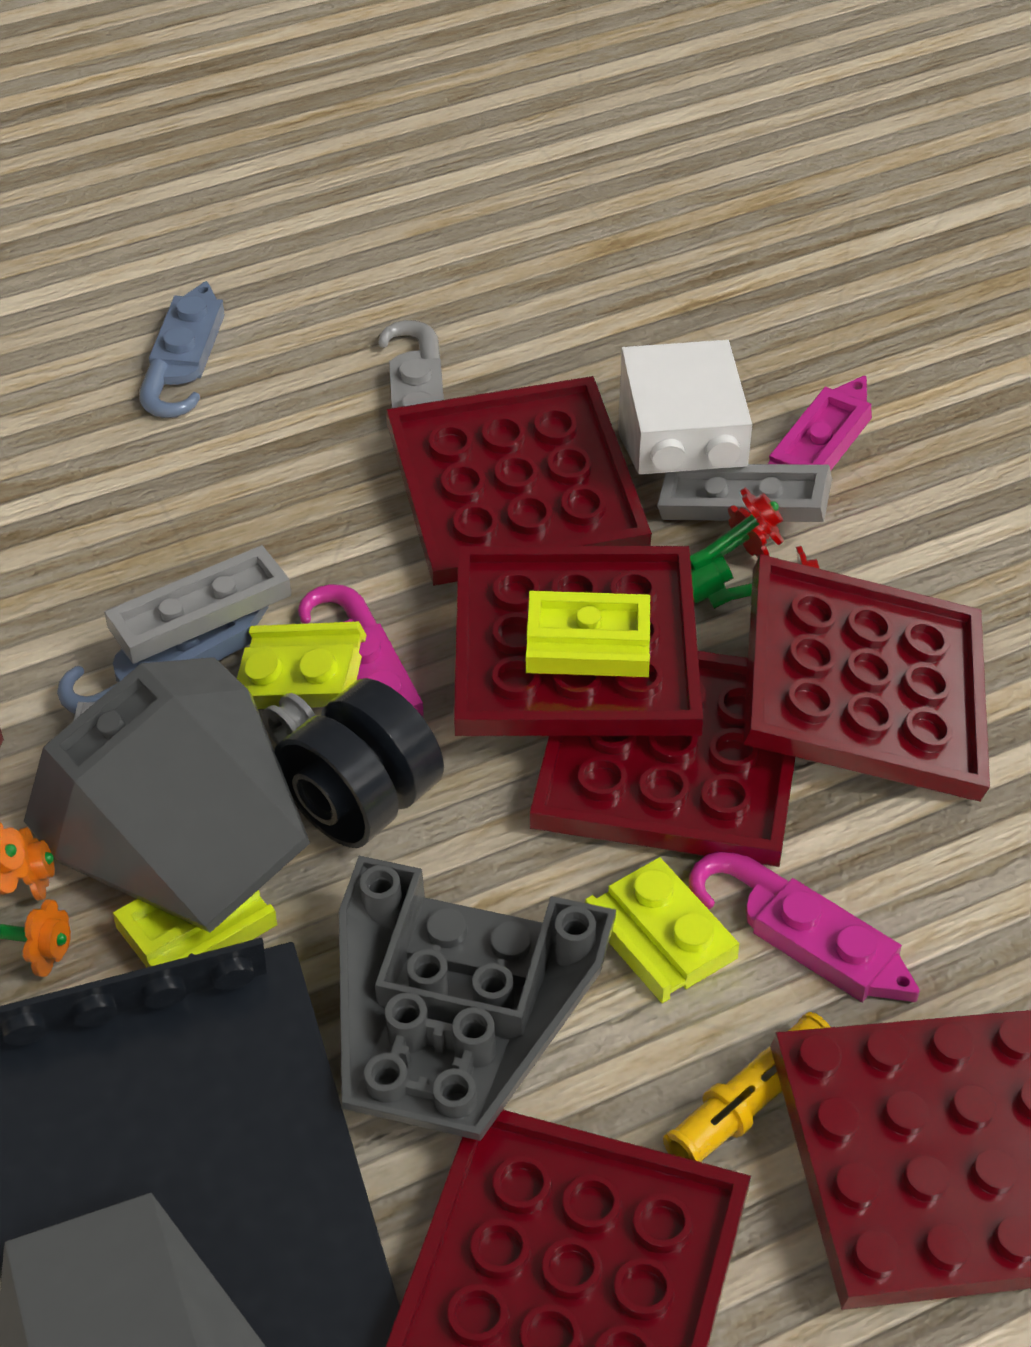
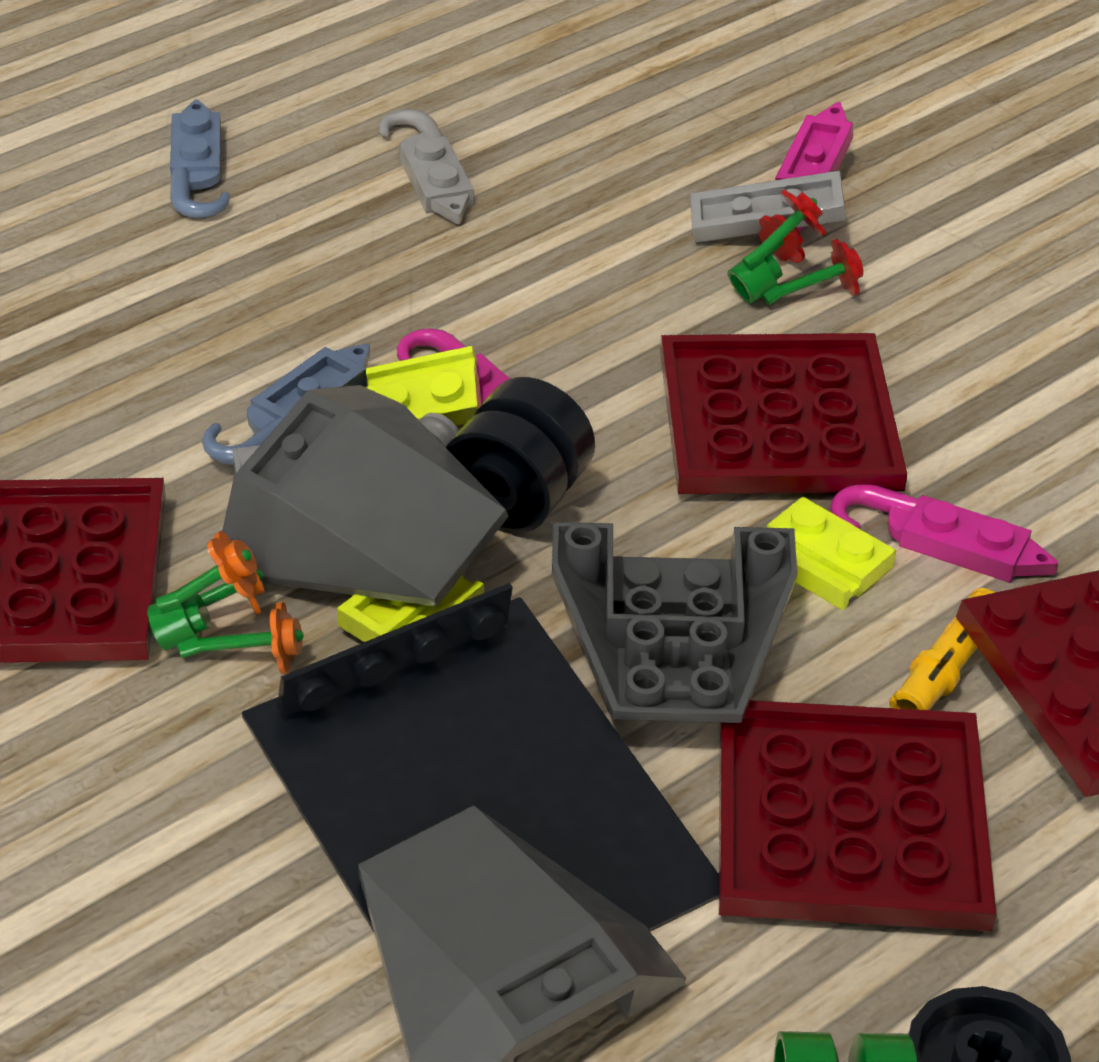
camera: 15 degrees left, 5 degrees down
light grey plate [104,545,291,664] -> none
dark red plate [386,376,652,586] -> none
dark red plate [454,546,703,736] -> none
neon yellow plate [526,591,650,677] -> none
white slope [618,340,752,474] -> none
dark red plate [743,554,990,802] -> none

